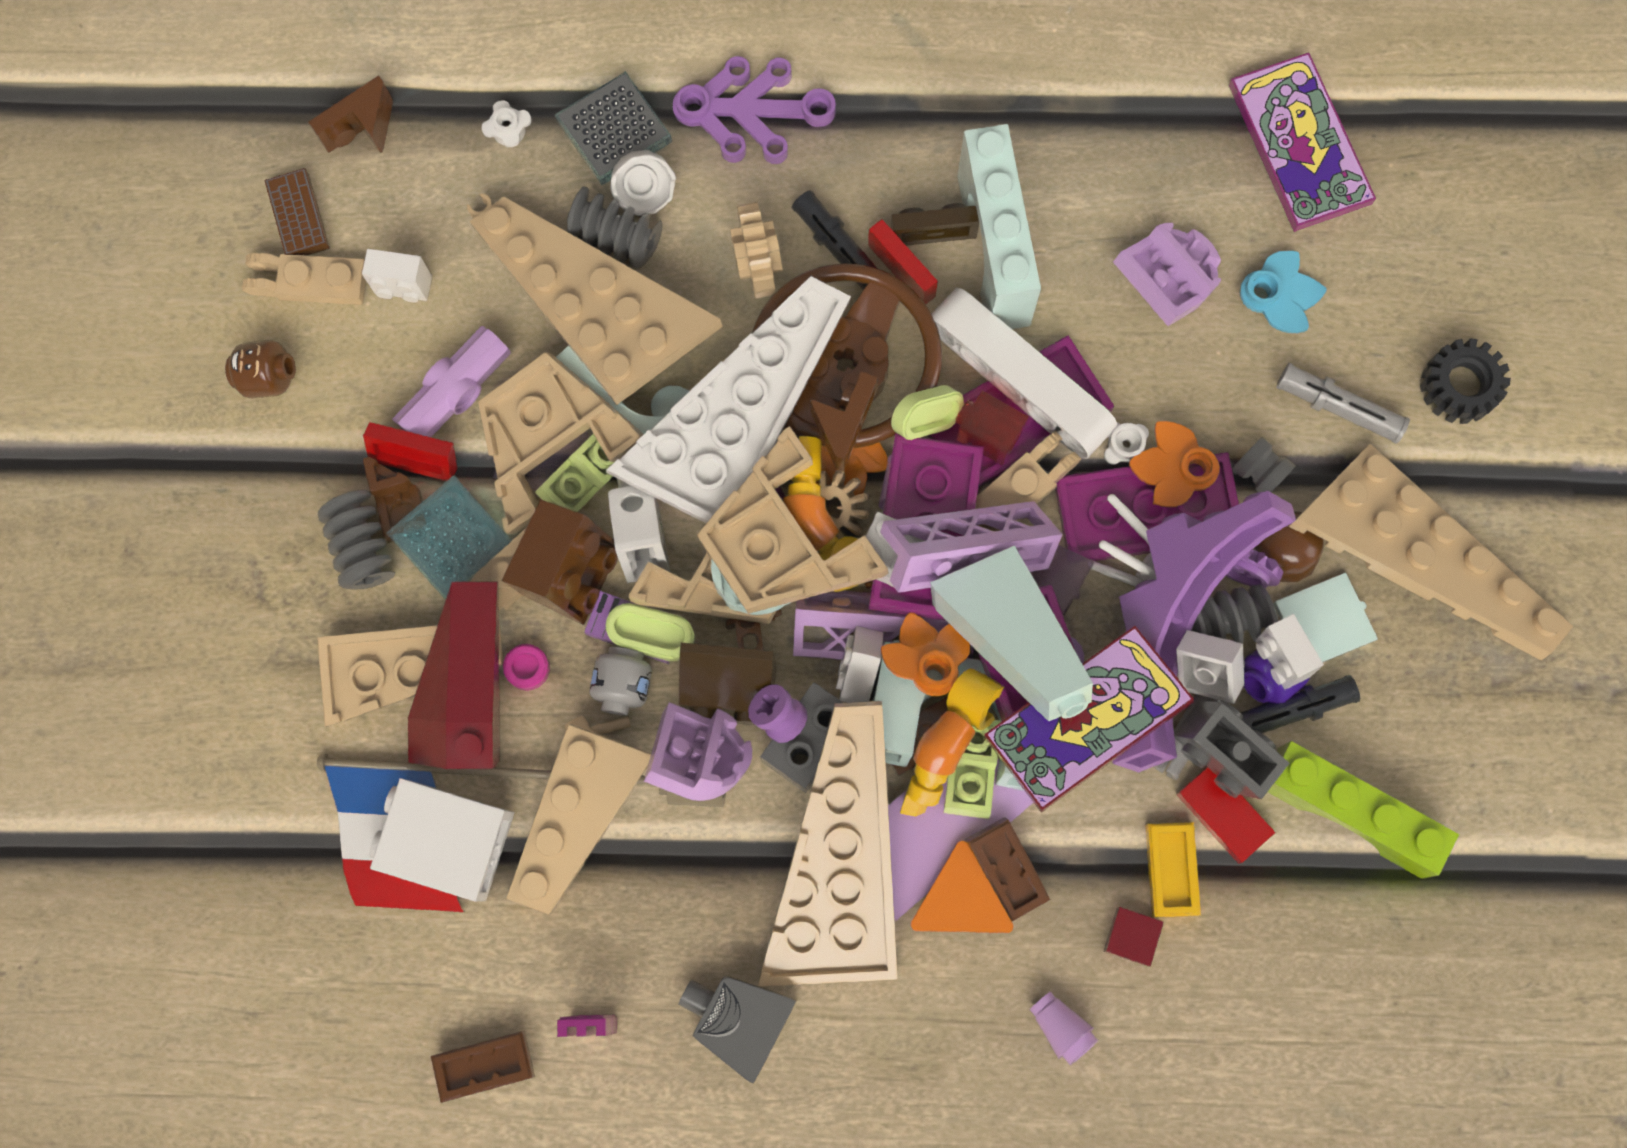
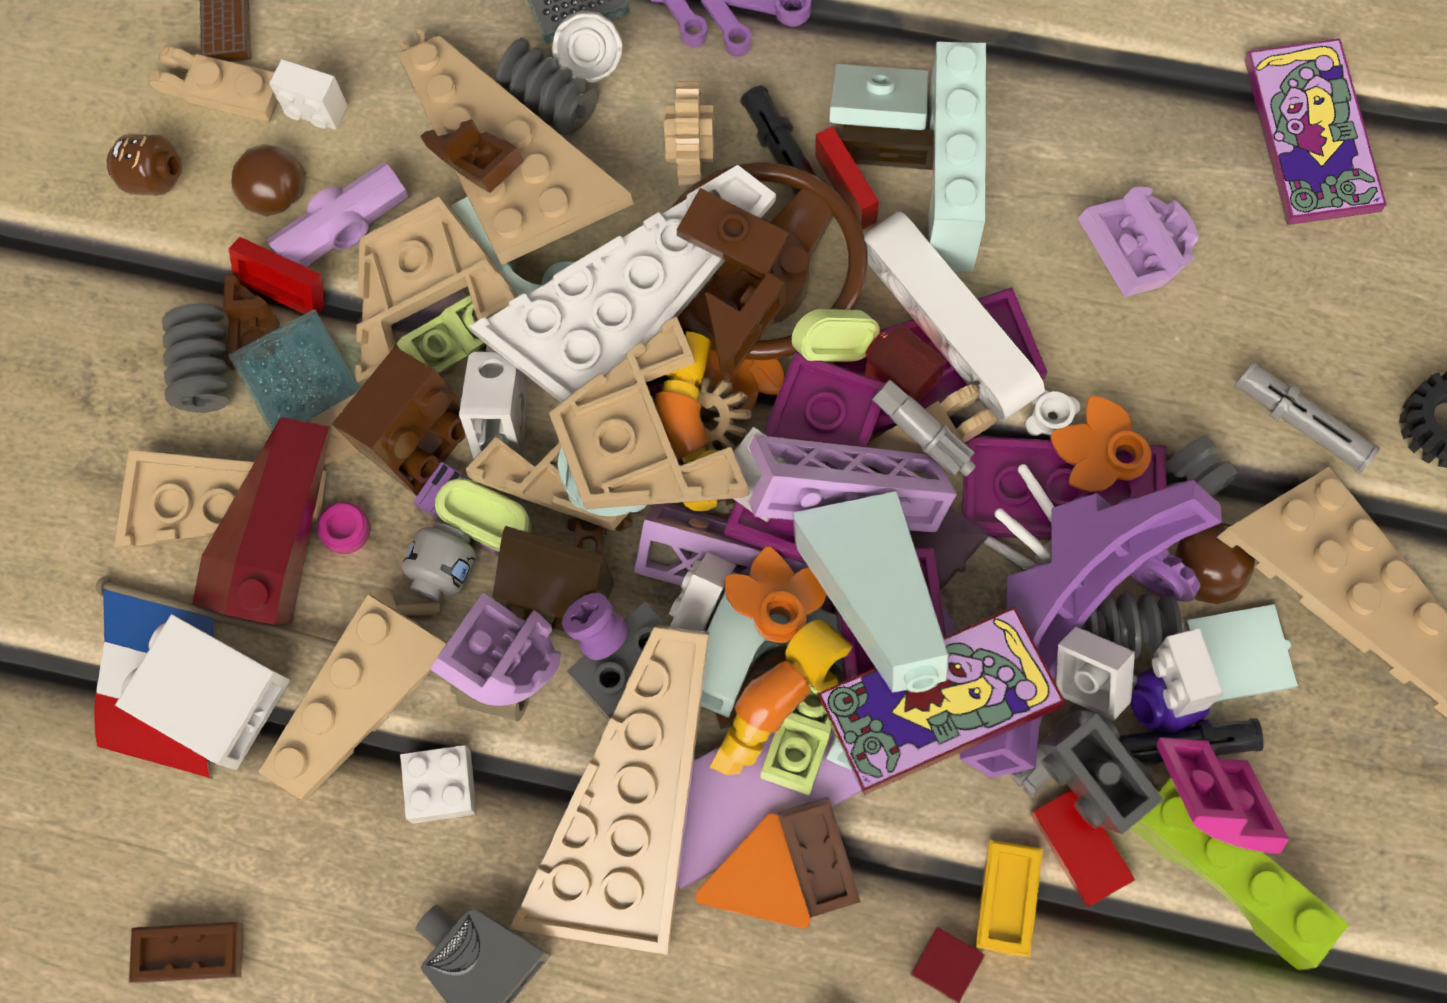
camera: 15 degrees right, 5 degrees down
magenta tile [557,1014,617,1037] -> none
medium azure plate [1240,251,1327,333] -> none
none -> reddish brown hair [231,144,306,217]
none -> white piece [400,745,477,824]
none -> reddish brown slope [420,119,524,193]
none -> reddish brown plate [677,188,789,279]
none -> light aqua plate [829,64,928,130]
none -> light grey piece [871,380,976,476]
none -> dark pink slope [1156,737,1289,854]

